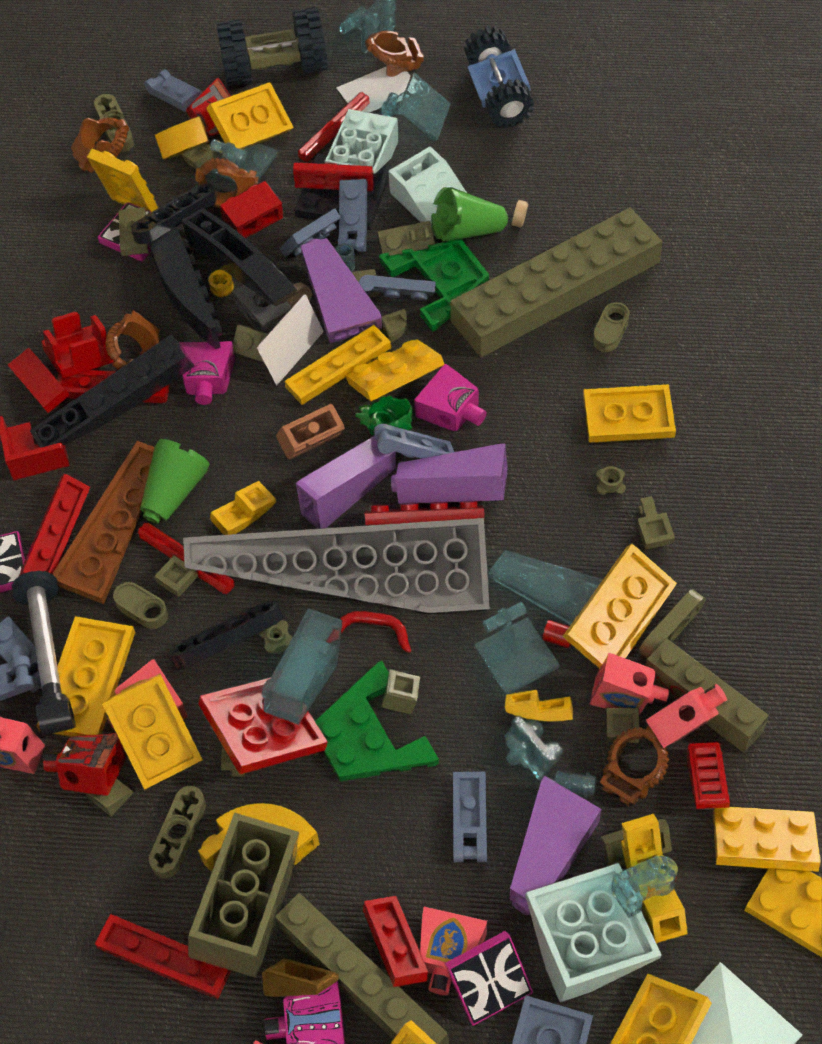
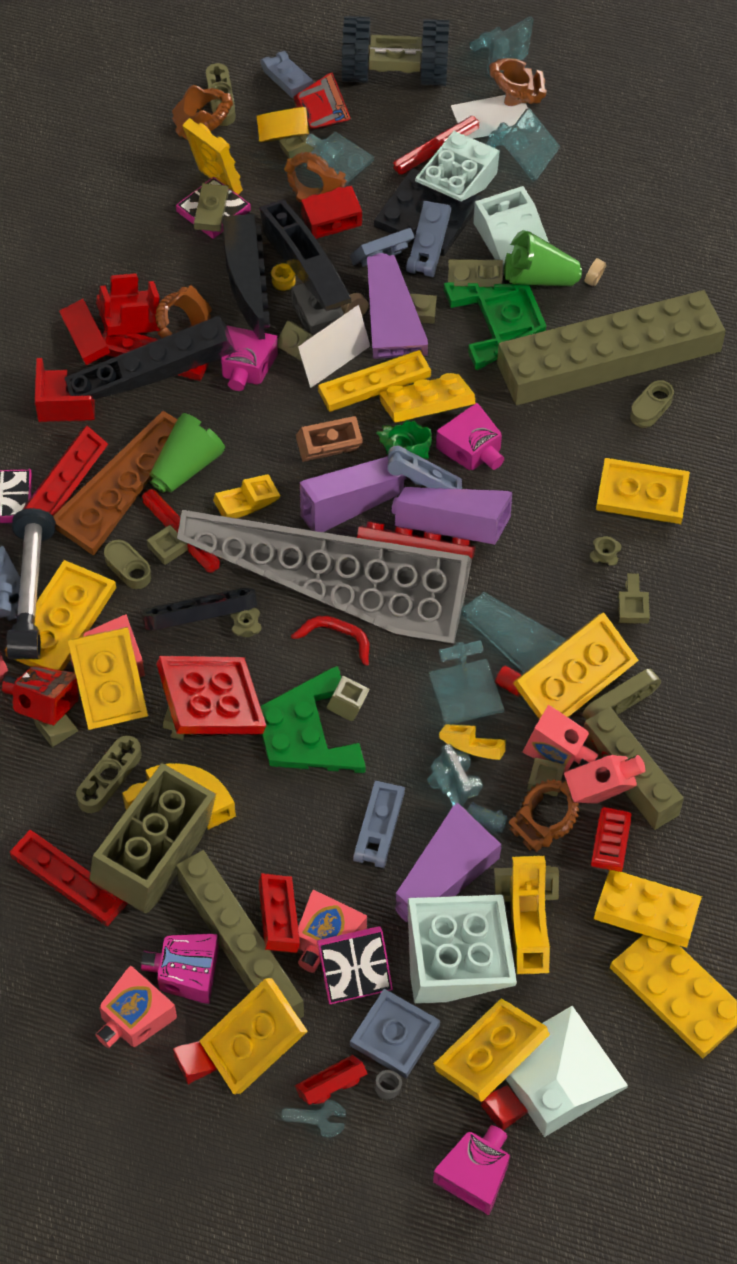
camera: 10 degrees right, 0 degrees up
black beam [131,184,217,244] -> none
yellow plate [207,82,294,154] -> none
clear light blue wedge [262,608,342,725] -> none
pearl gold slope [262,958,339,997] -> none
red tile [293,163,374,191] -> none
clear light blue hinge [335,243,355,272] -> none
sand blue plate [359,275,436,301] -> none
olive tile [382,309,407,342] -> none
plate [464,26,534,128] -> none
clear light blue leg [611,856,678,918] -> none

